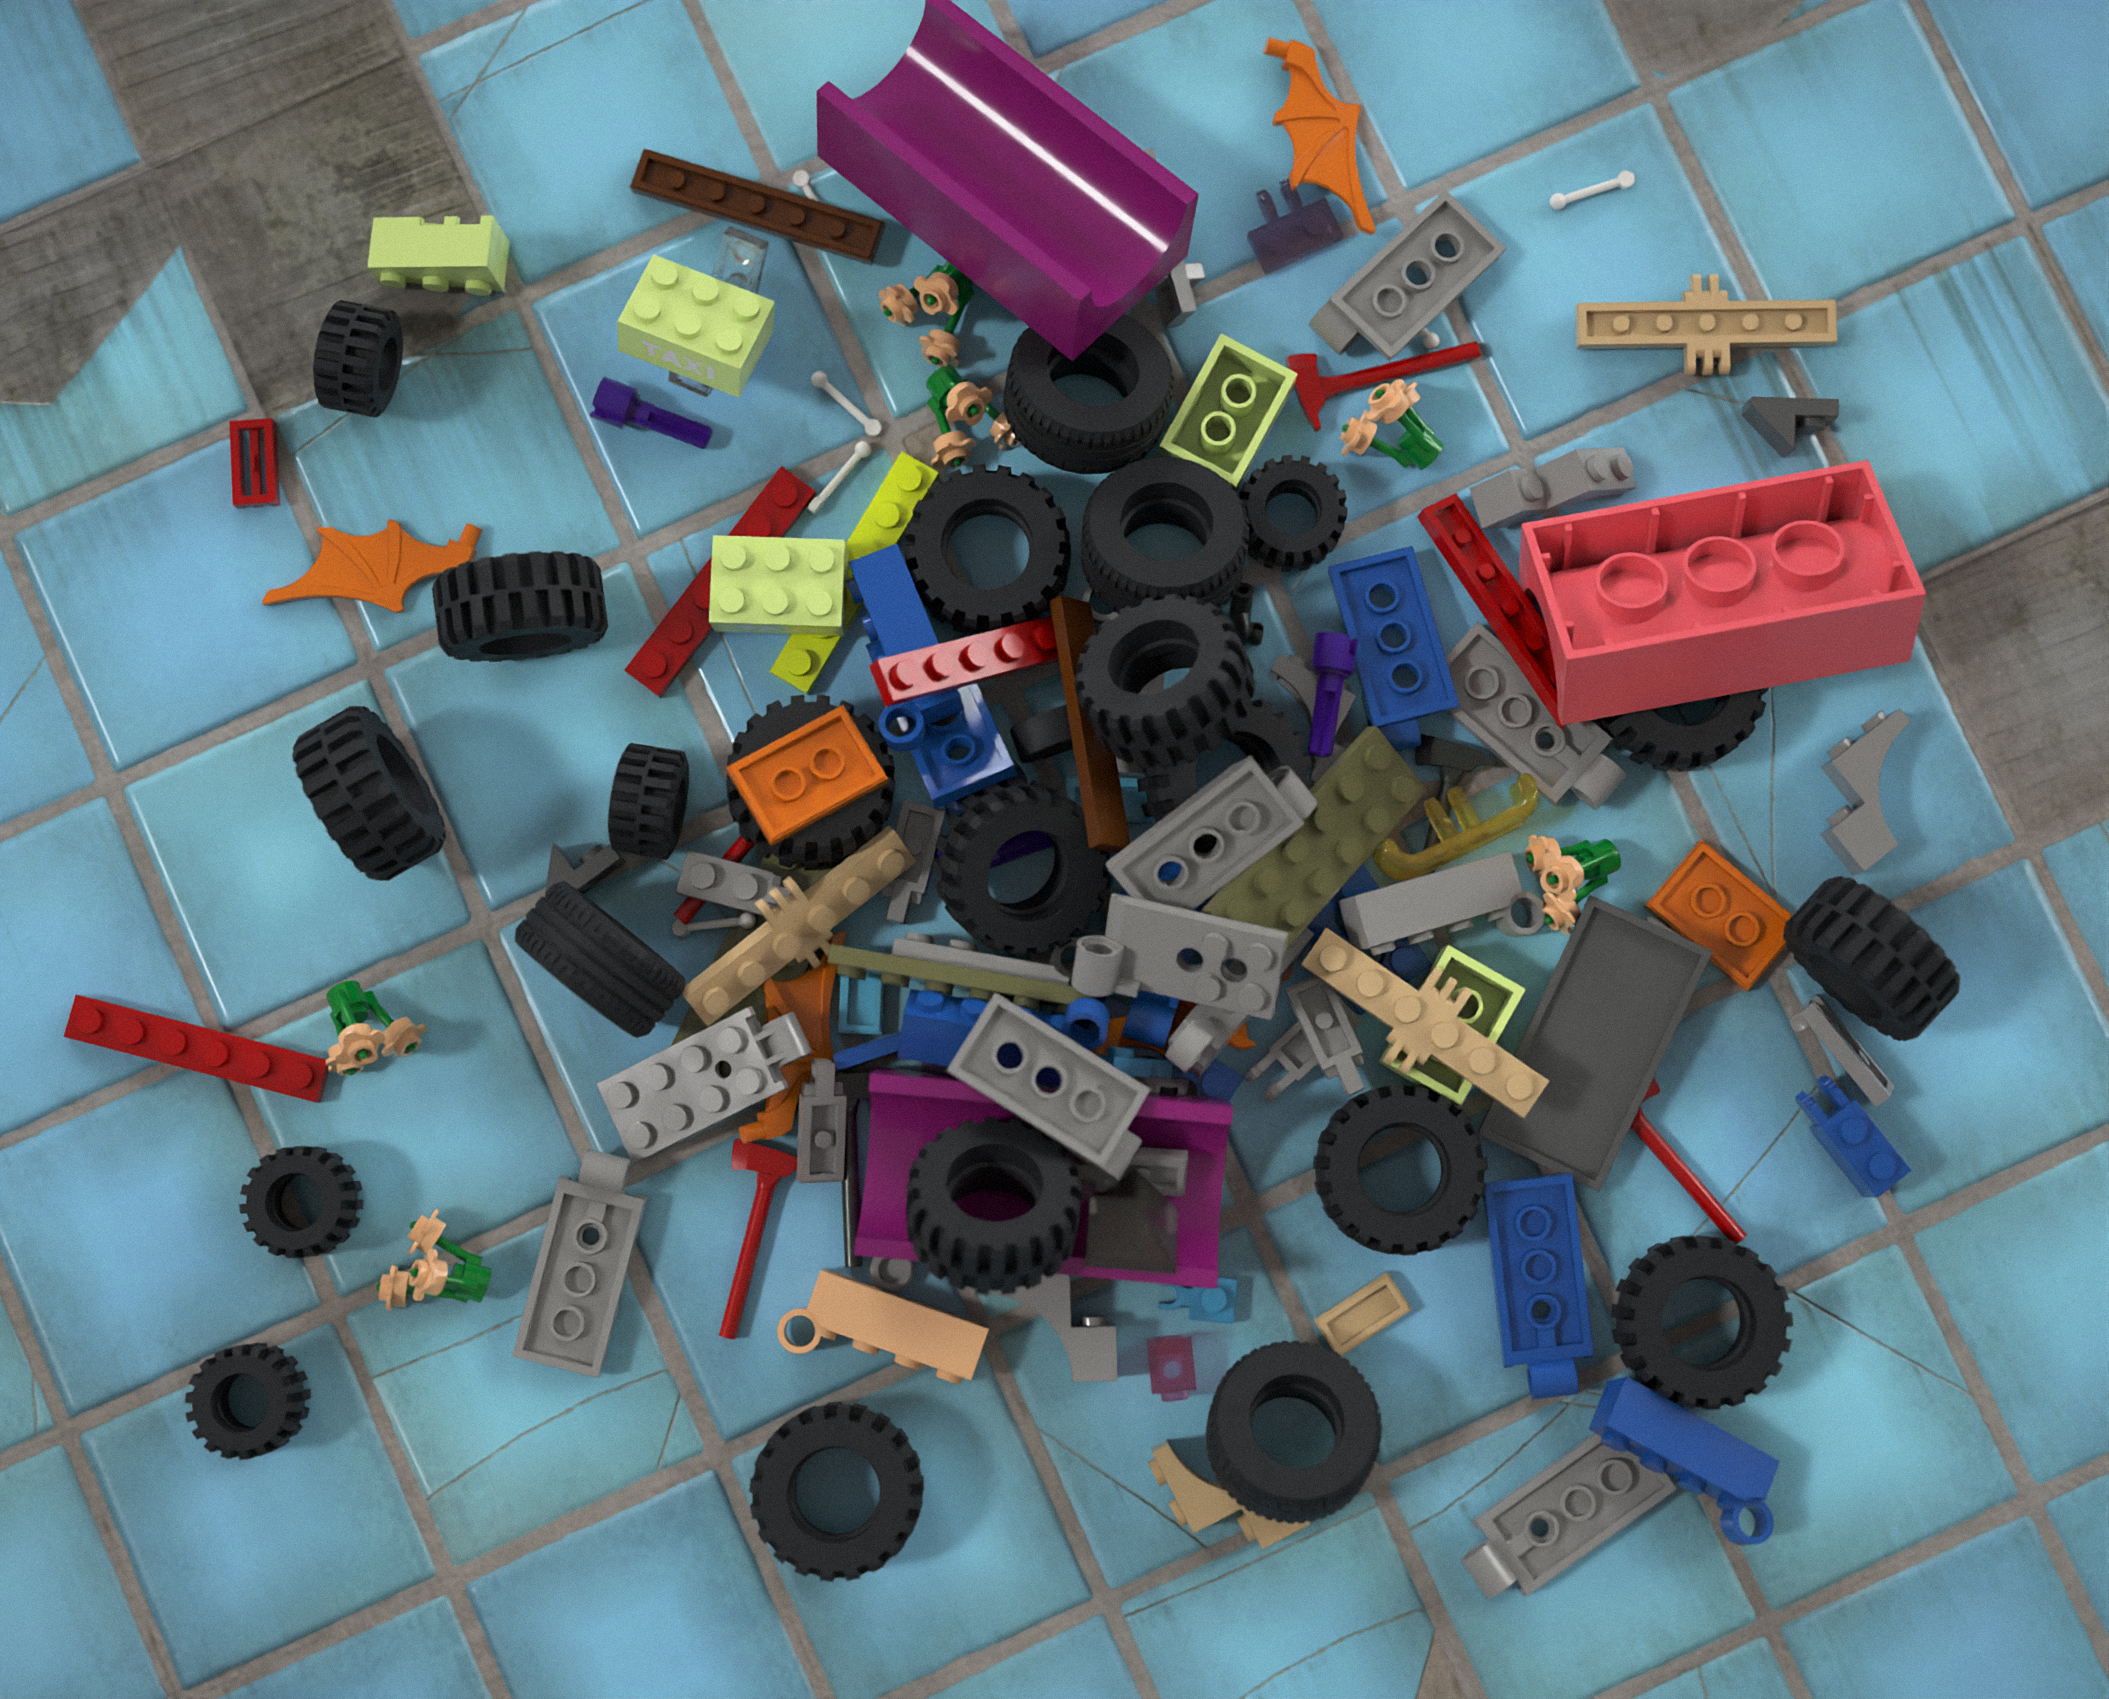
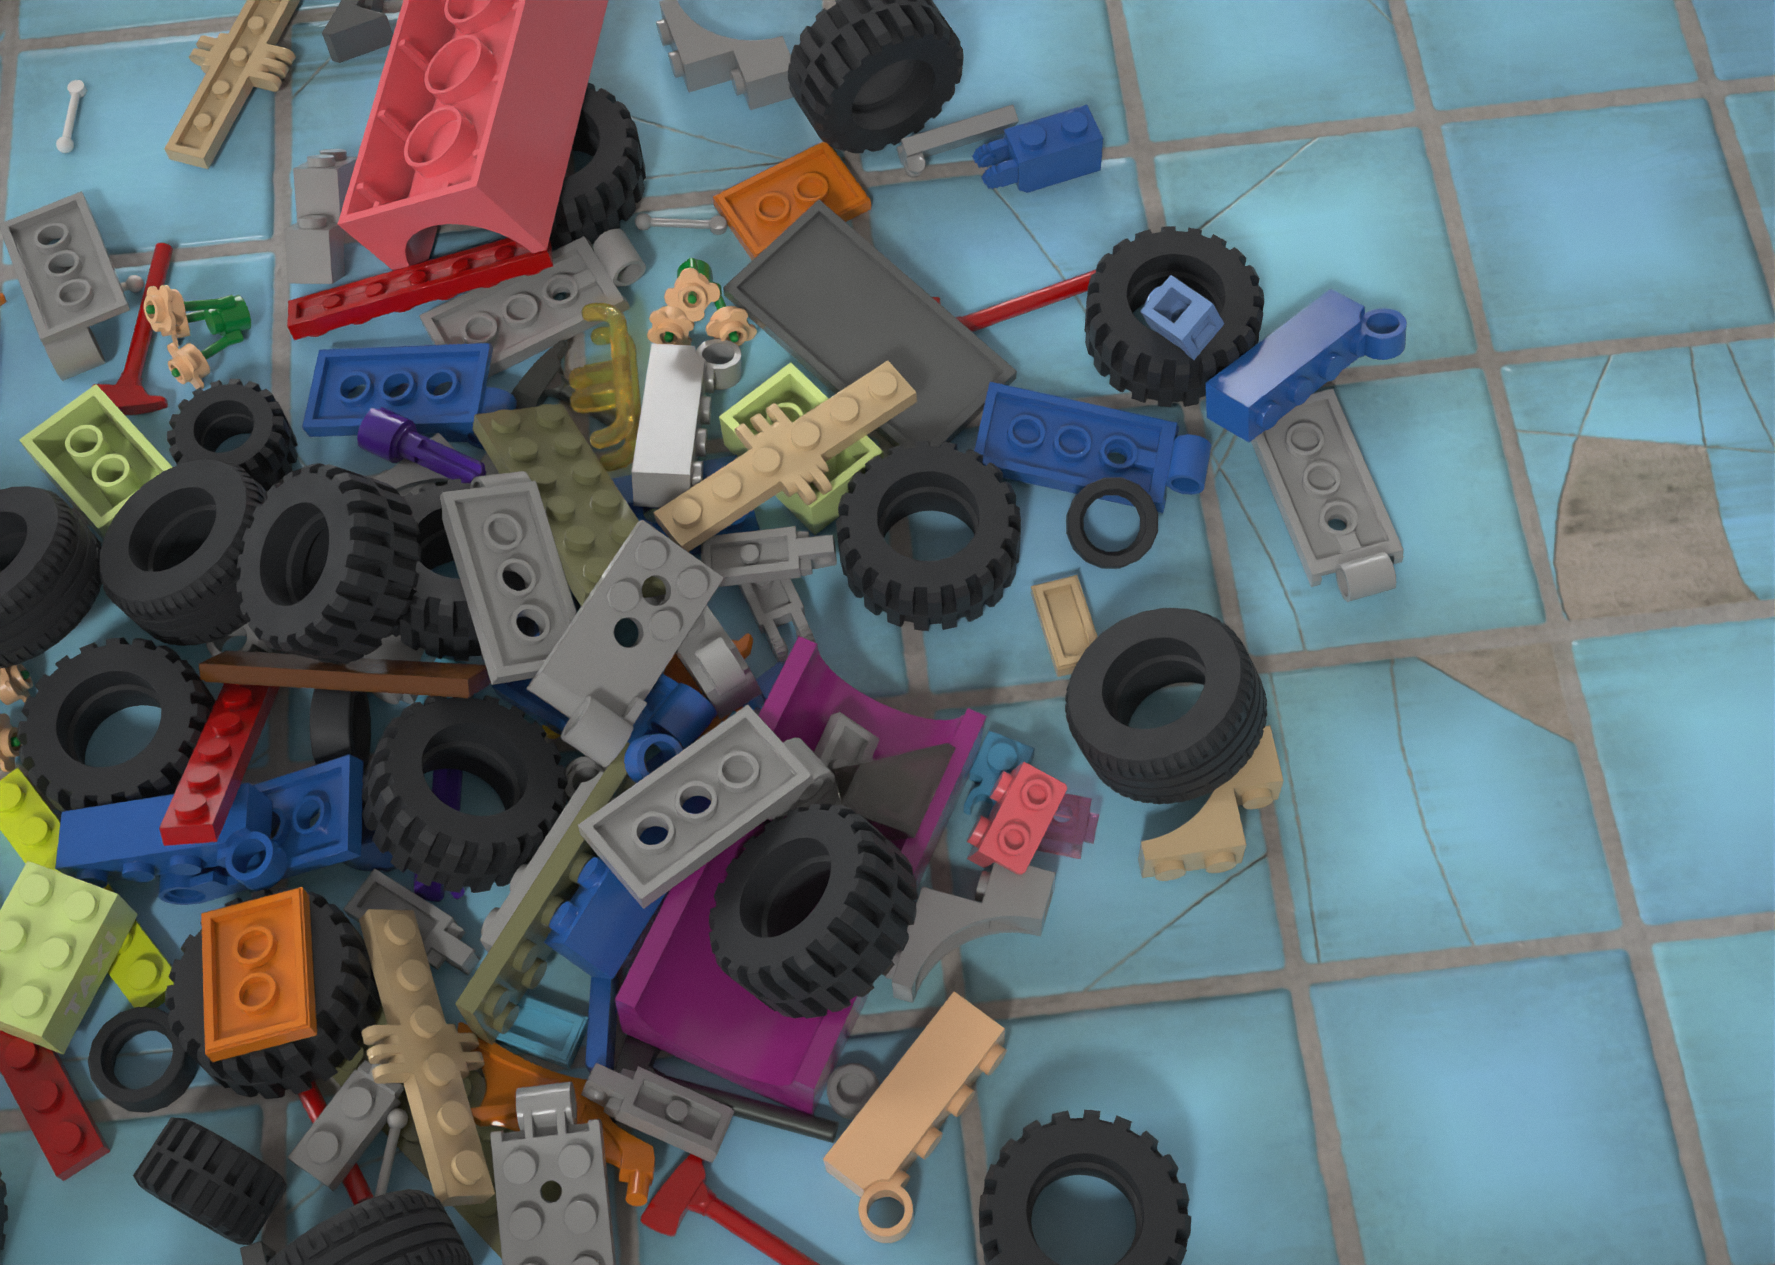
camera: 70 degrees left, 20 degrees down
none -> black tyre [88,1007,197,1113]
none -> light grey hinge [635,213,727,235]
none -> coral bracket [966,762,1067,875]
none -> black tyre [1066,477,1158,569]
none -> medium blue brick [1140,275,1224,360]

